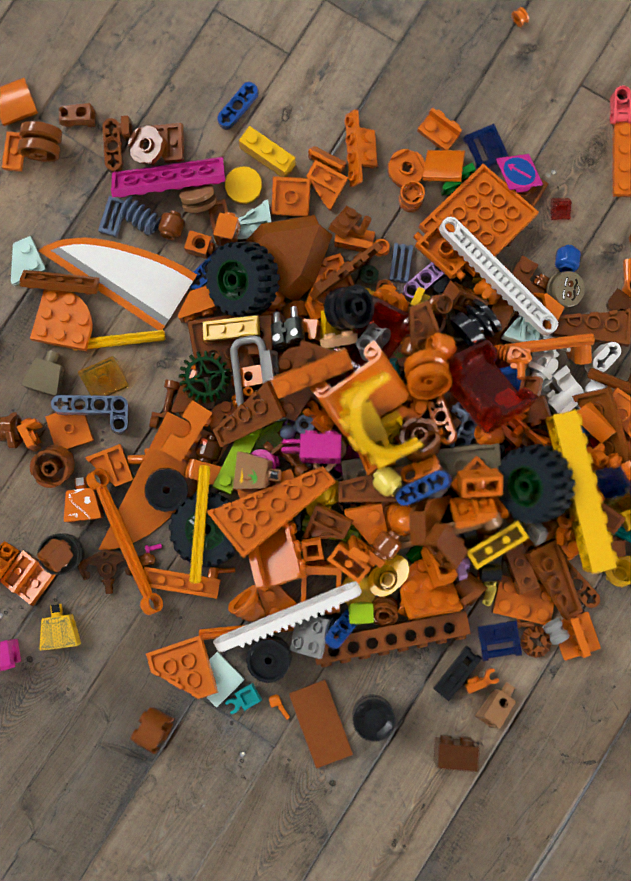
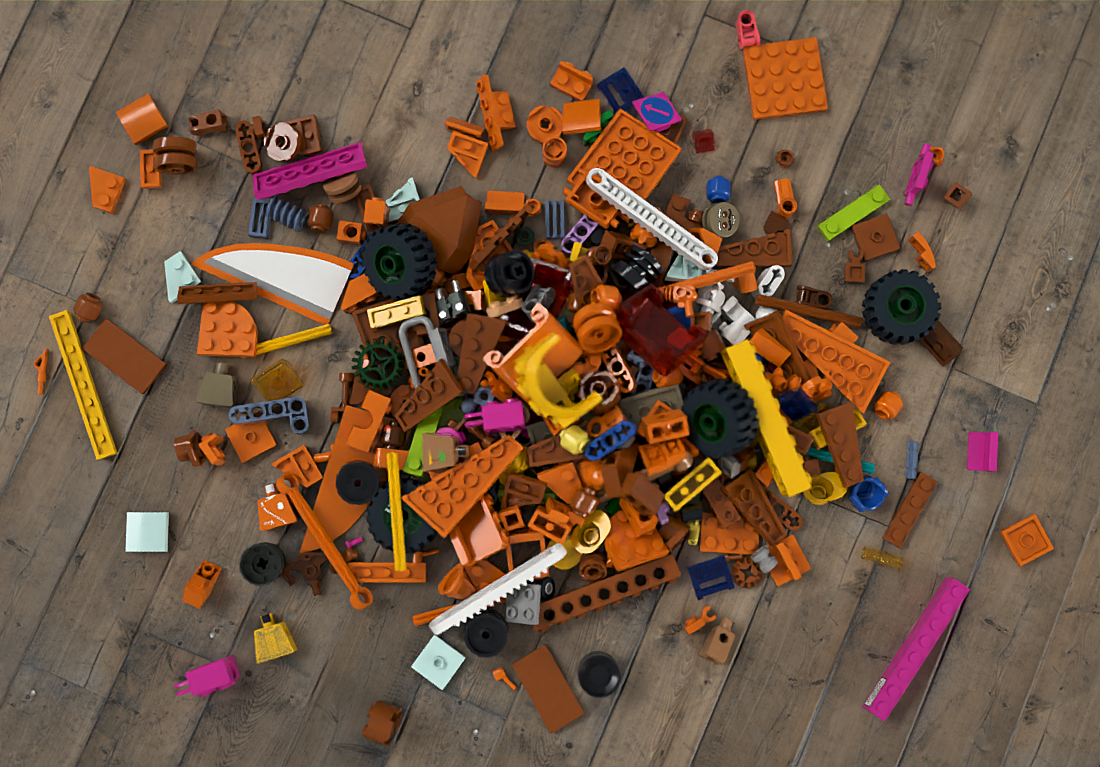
camera: 15 degrees left, 0 degrees up
orange slope [0,550,56,606] -> none
dark orange brick [30,445,75,488] -> none
dark orange brick [36,539,74,573] -> none
orange plate [146,635,219,699] -> none
blue beam [217,82,258,130] -> none
yellow tile [225,166,262,204] -> none
teal plate [225,683,262,714] -> none
yellow brick [239,126,296,177] -> none
orange plate [271,176,311,217] -> none
orange arch [271,348,353,399] -> none
blue beam [325,607,358,648] -> none
dark orange plate [328,206,372,239] -> none
lime slope [349,602,374,624] -> none
black plate [433,645,482,701] -> none
reddish brown brick [433,734,480,772] -> none
orange plate [556,513,575,546] -> none

